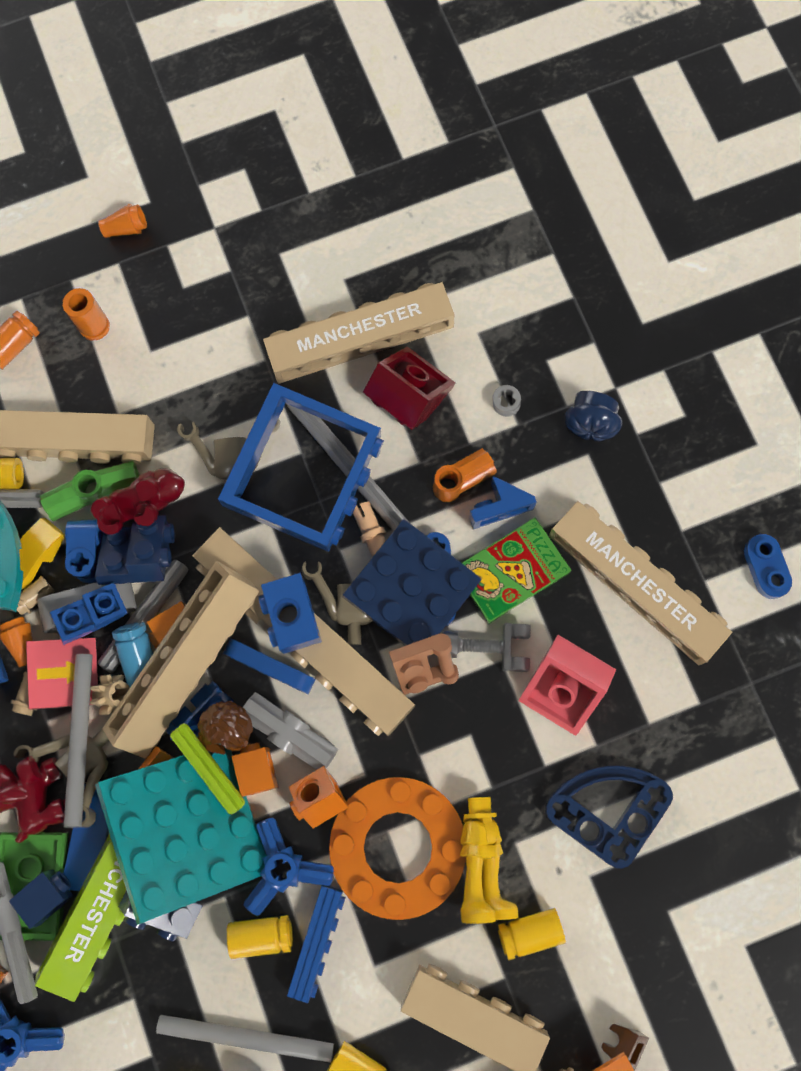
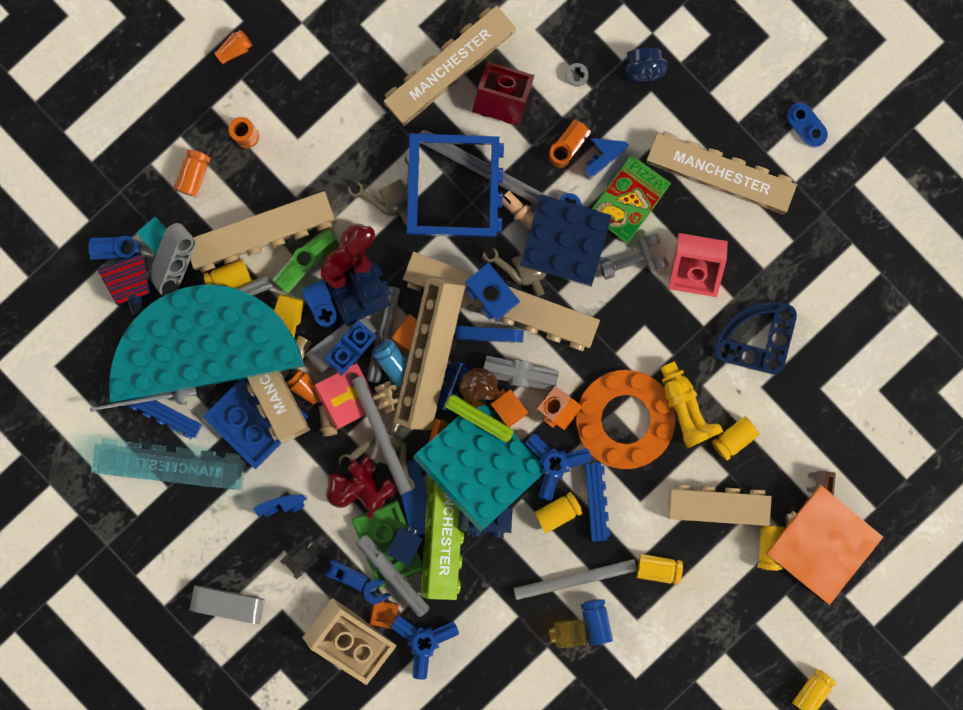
camera: 30 degrees left, 10 degrees up
nougat plate [389,634,459,695] -> none

